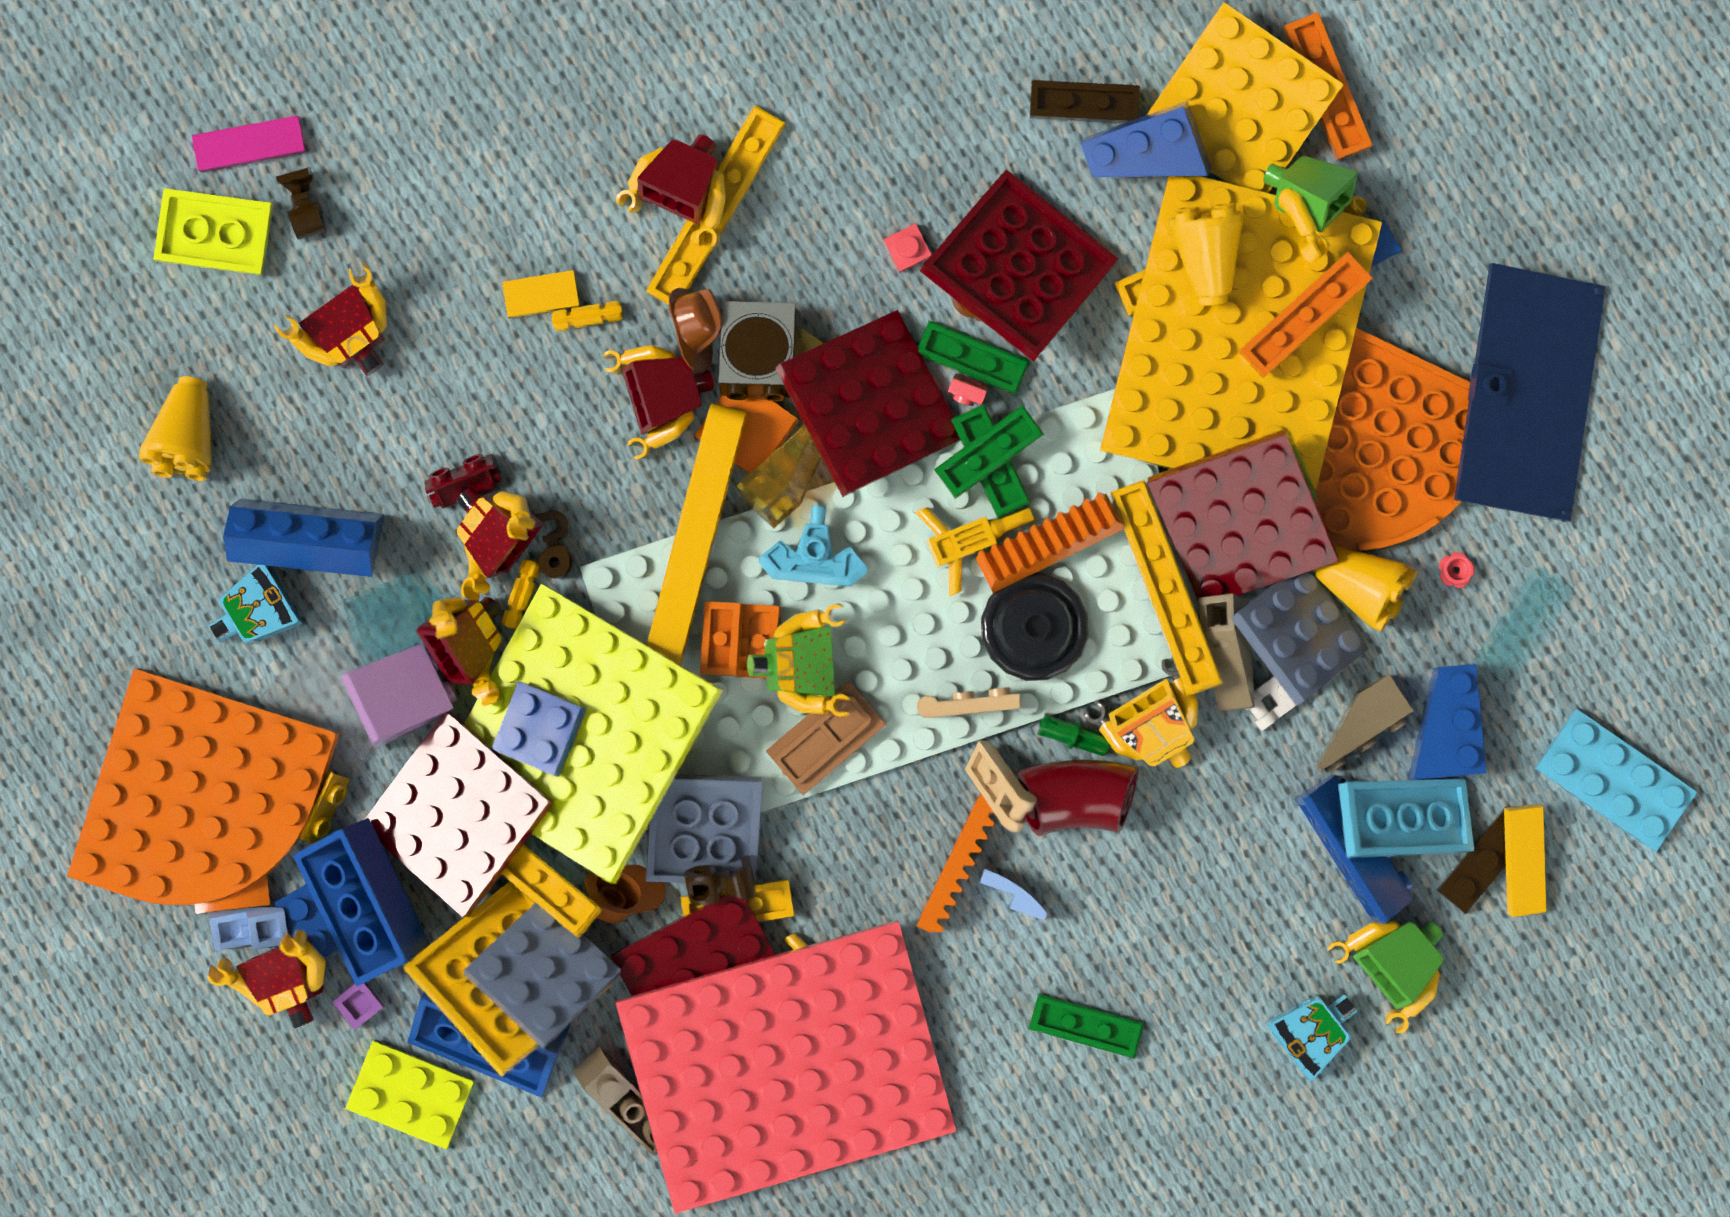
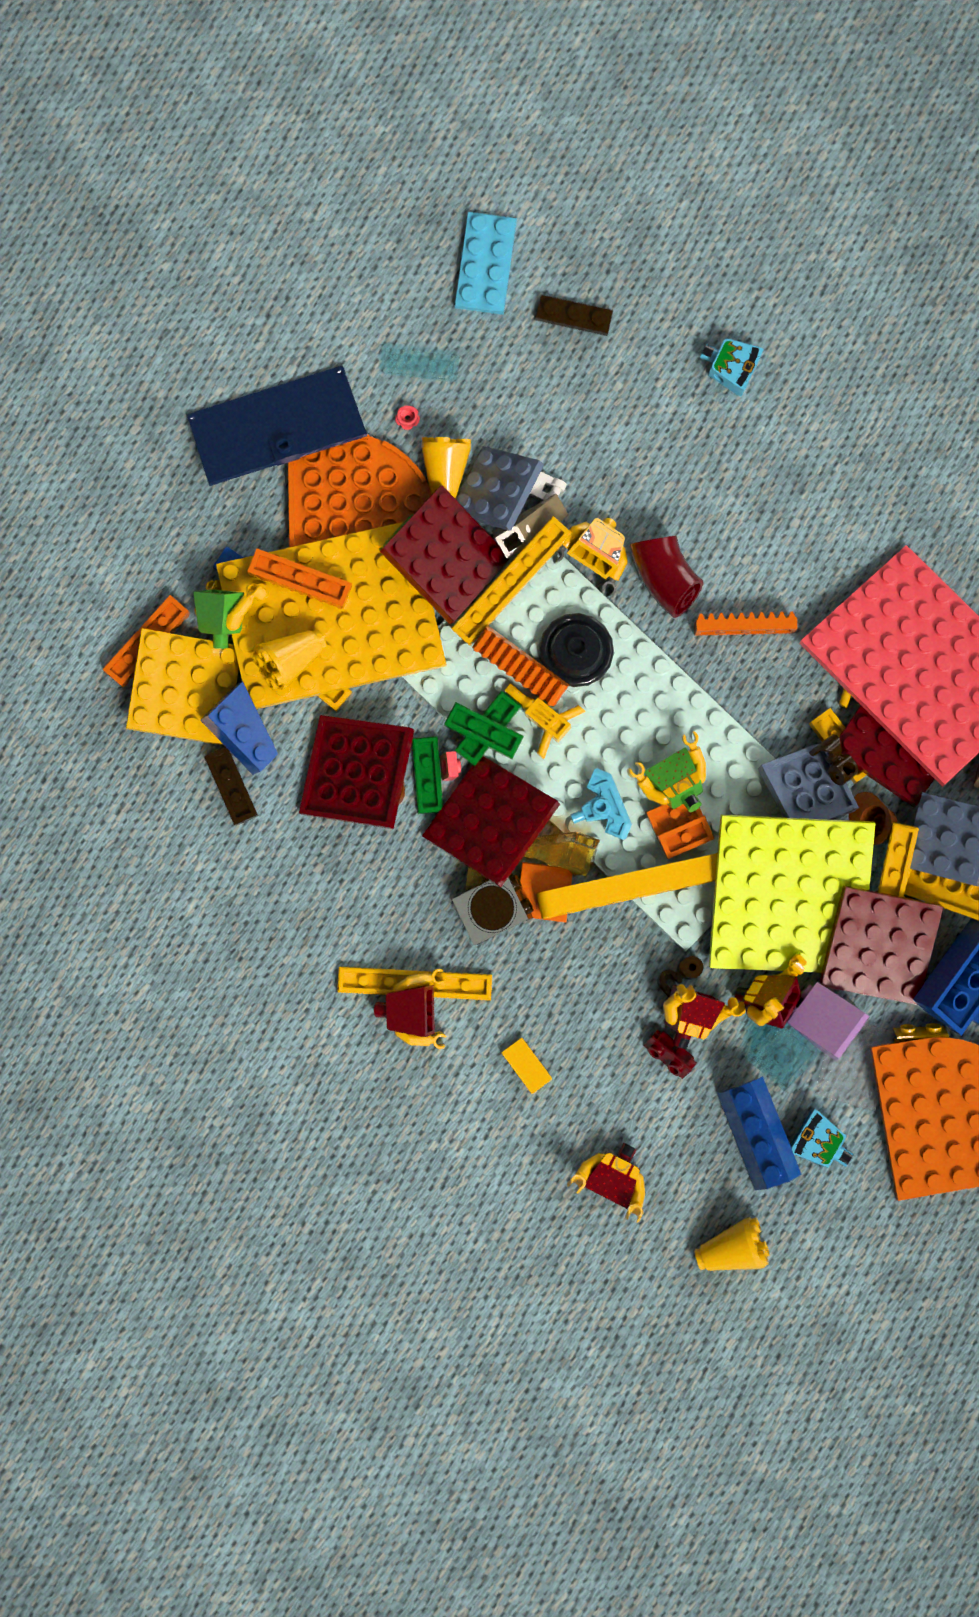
camera: 125 degrees left, 5 degrees down
neon yellow plate [153,188,273,276] -> none
dark pink tile [192,115,306,172] -> none
dark brown leg [276,167,326,240] -> none
plate [491,681,586,777] -> none
yellow axle [501,559,540,630] -> none
yellow axle [551,300,623,331] -> none
dark red torso [603,345,714,459] -> none
dark orange piece [669,287,722,372] -> none
medium nougat piece [766,680,887,795] -> none
coral plate [883,223,931,273] -> none
tan plate [917,687,1021,718] -> none
tan plate [965,741,1036,832] -> none
light blue slope [979,868,1047,920] -> none
green tile [1028,993,1144,1058] -> none
green axle [1037,713,1110,756] -> none
blue slope [1294,775,1414,924] -> none
dark tan slope [1315,674,1413,773] -> none
bright green torso [1328,920,1443,1034] -> none
medium azure plate [1339,779,1474,858] -> none
blue wedge [1407,664,1486,780] -> none
yellow tile [1504,804,1546,917] -> none

